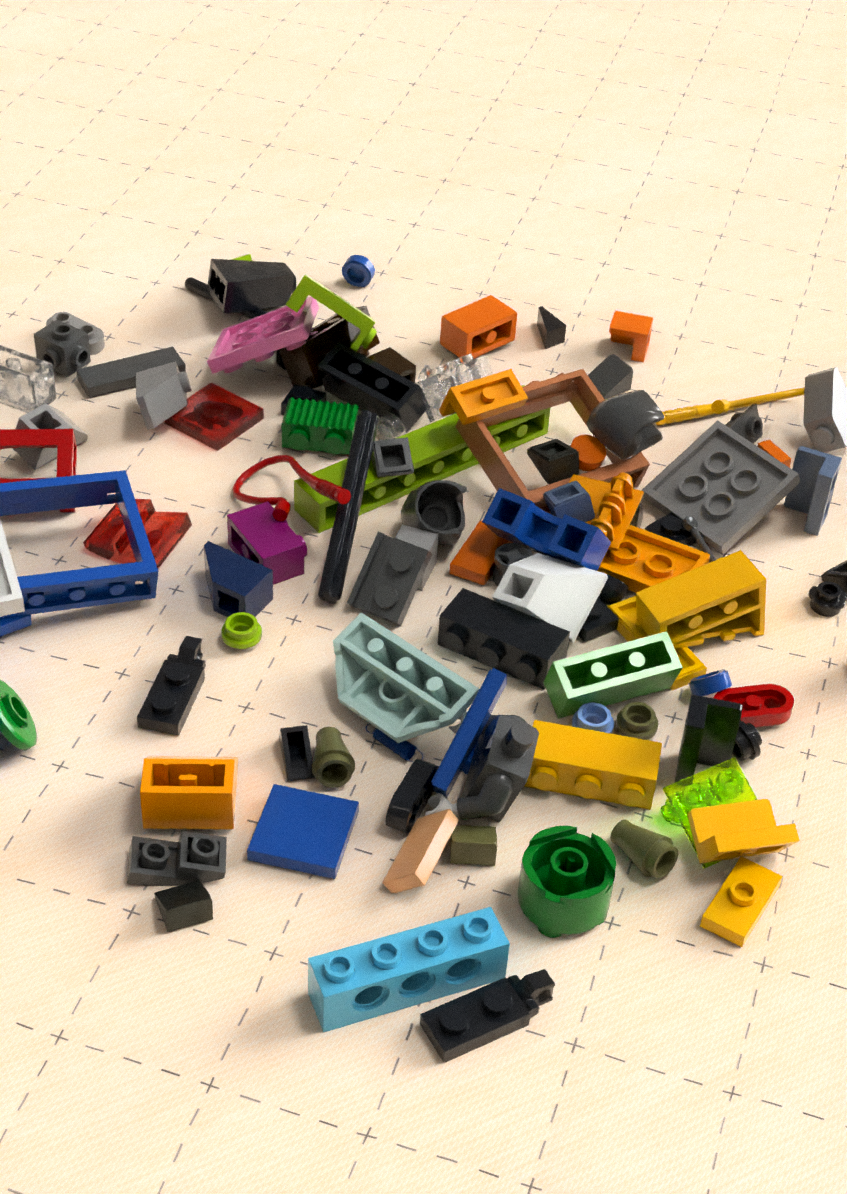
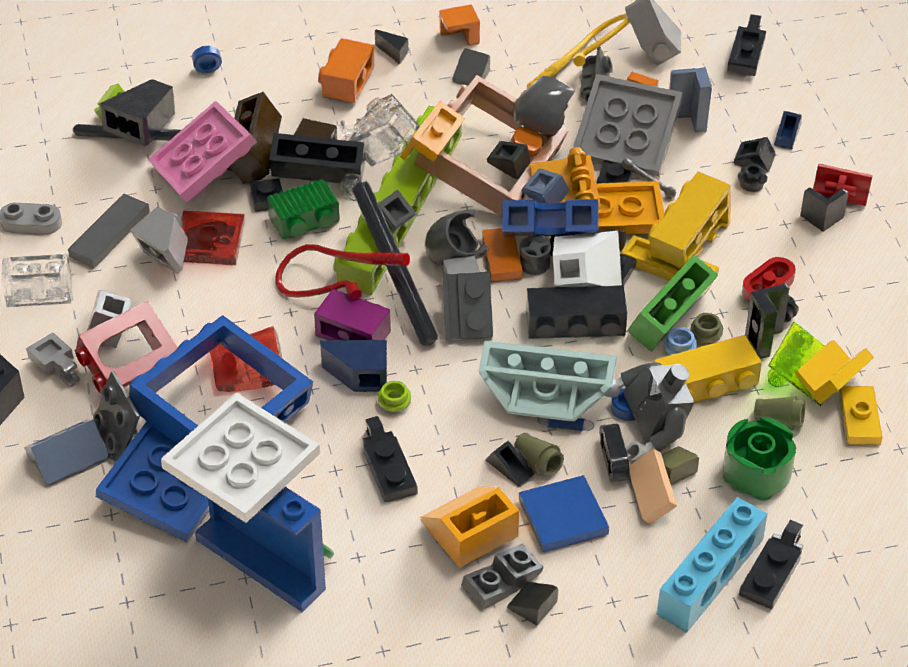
camera: 30 degrees left, 5 degrees up
dark grey brick [34,319,91,377] -> none
lime panel [286,274,377,352] -> none
blue tile [431,668,507,798] -> none
blue tile [688,669,732,696] -> none

